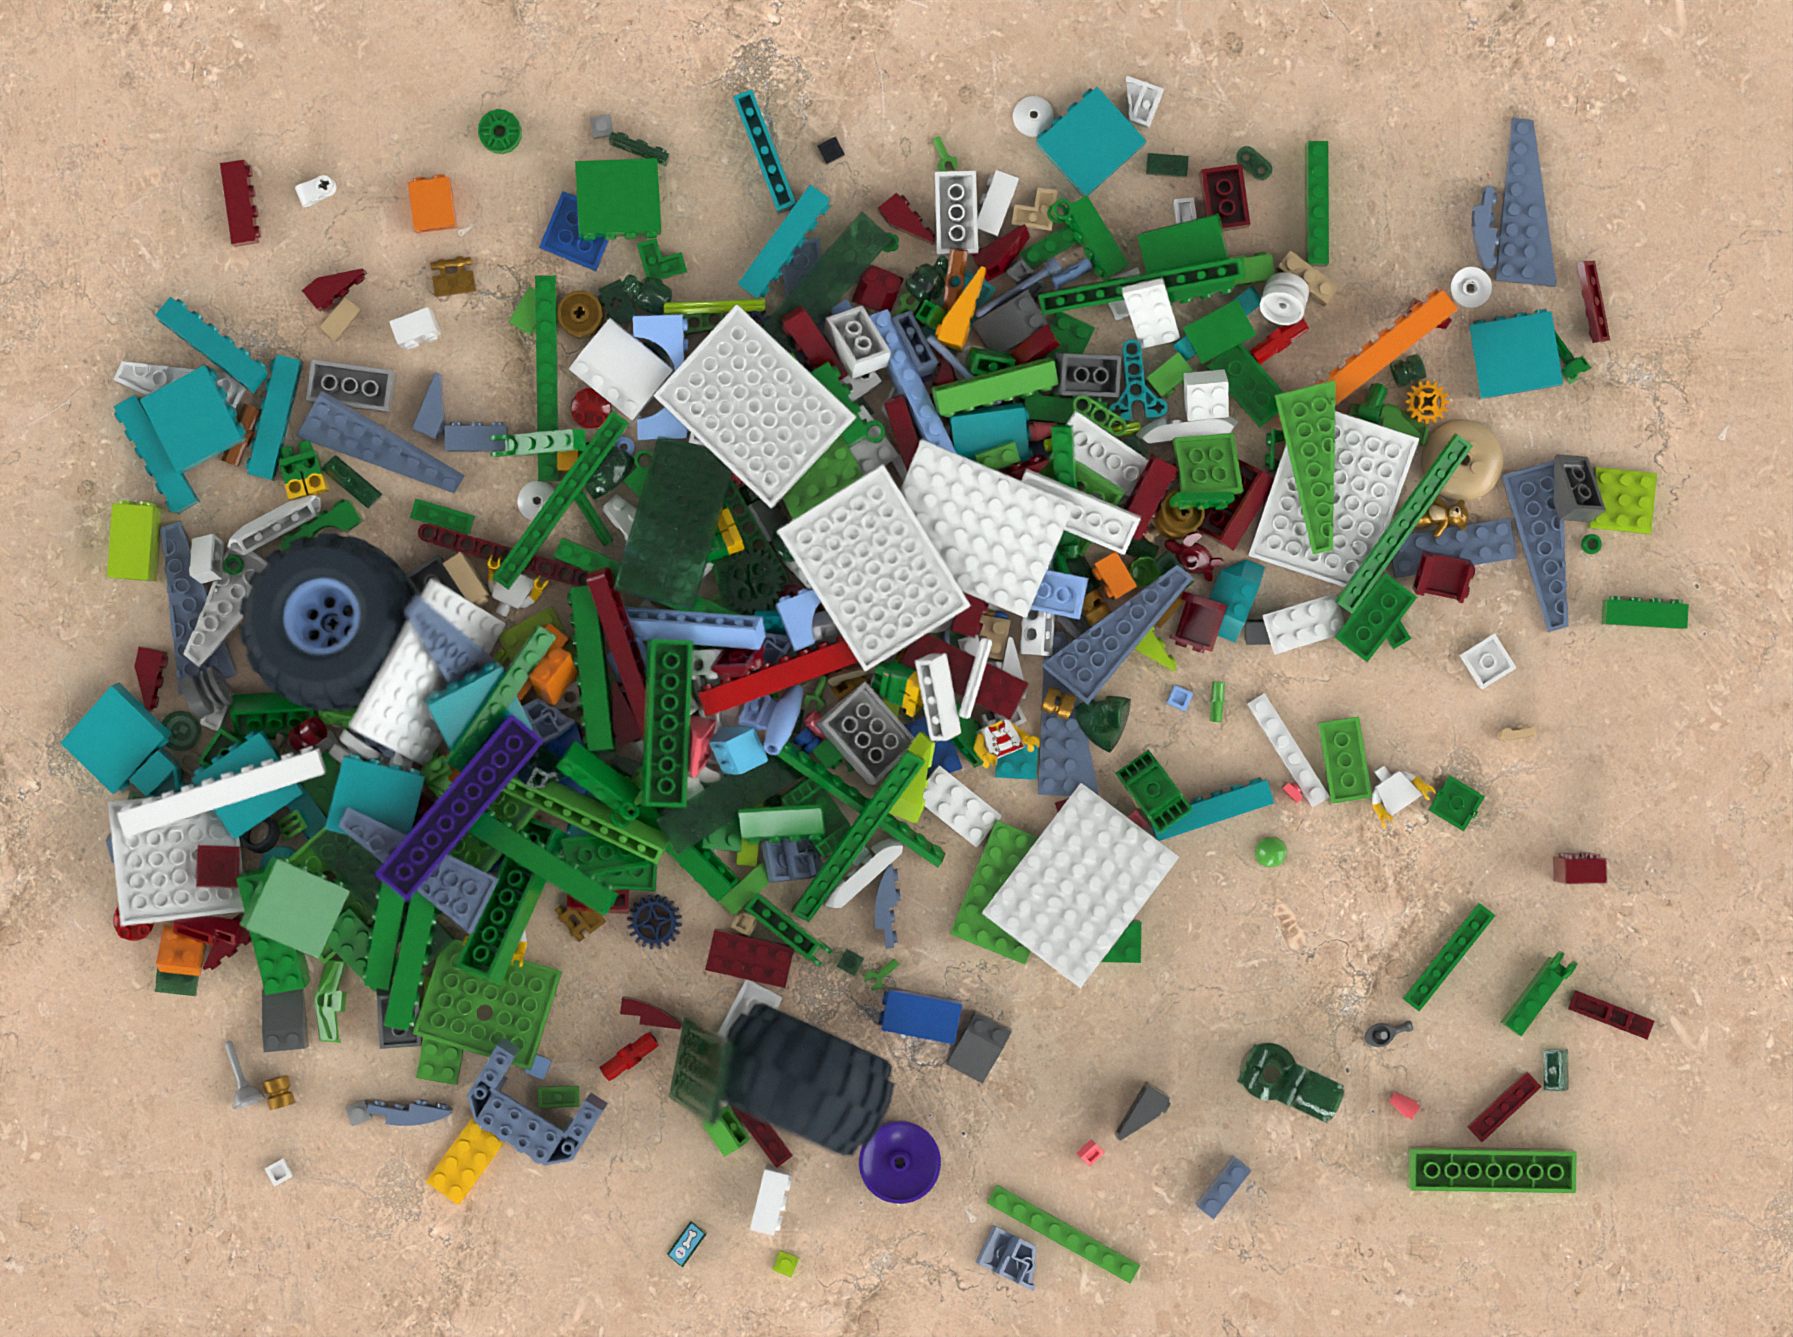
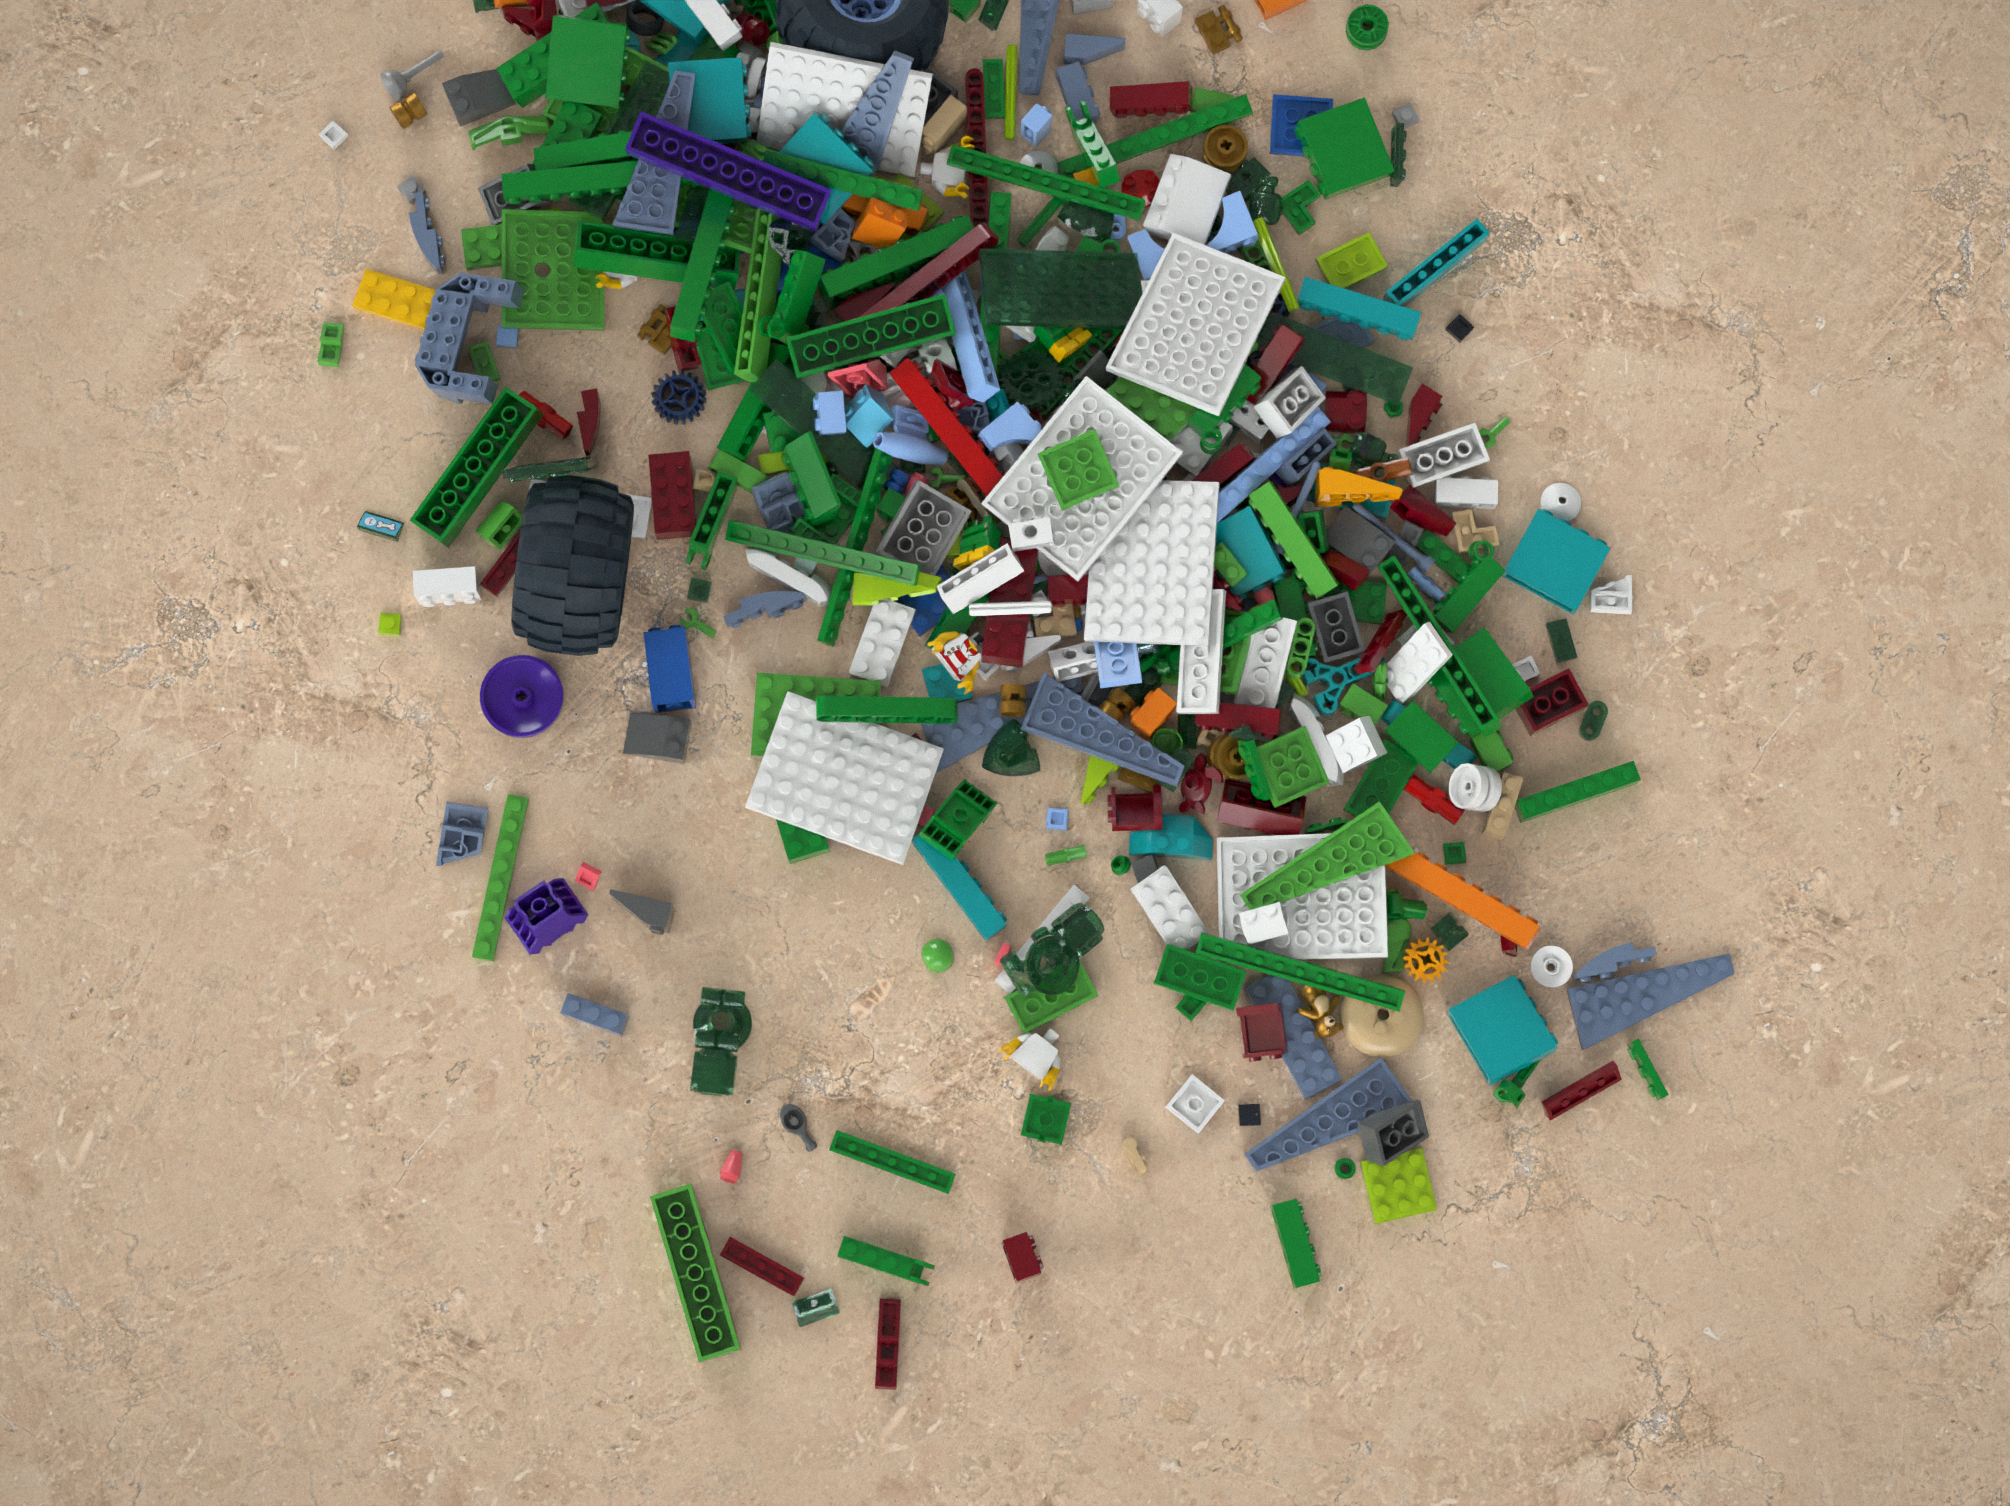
camera: 70 degrees right, 10 degrees down
none -> bright green slope [317,322,344,367]
none -> green brick [410,386,544,548]
none -> dark purple slope [505,878,588,954]
none -> clear green plate [676,187,708,243]
none -> light blue brick [813,391,846,435]
none -> green beam [815,696,958,724]
none -> clear green piece [999,903,1105,997]
none -> lime axle [1004,45,1017,141]
none -> white brick [1008,515,1054,552]
none -> light blue brick [1020,103,1052,147]
none -> bright green plate [1037,429,1120,511]
none -> dark red brick [1109,81,1193,118]
none -> green plate [1111,855,1131,876]
none -> clear green slope [1228,724,1256,739]
none -> black tile [1238,1104,1261,1126]
none -> white brick [1239,902,1289,945]
none -> lime plate [1315,232,1388,289]
none -> dark red plate [1354,609,1407,674]
none -> bright green axle [1372,661,1388,701]
none -> green tile [1442,842,1466,865]
none -> green plate [1627,1038,1669,1100]

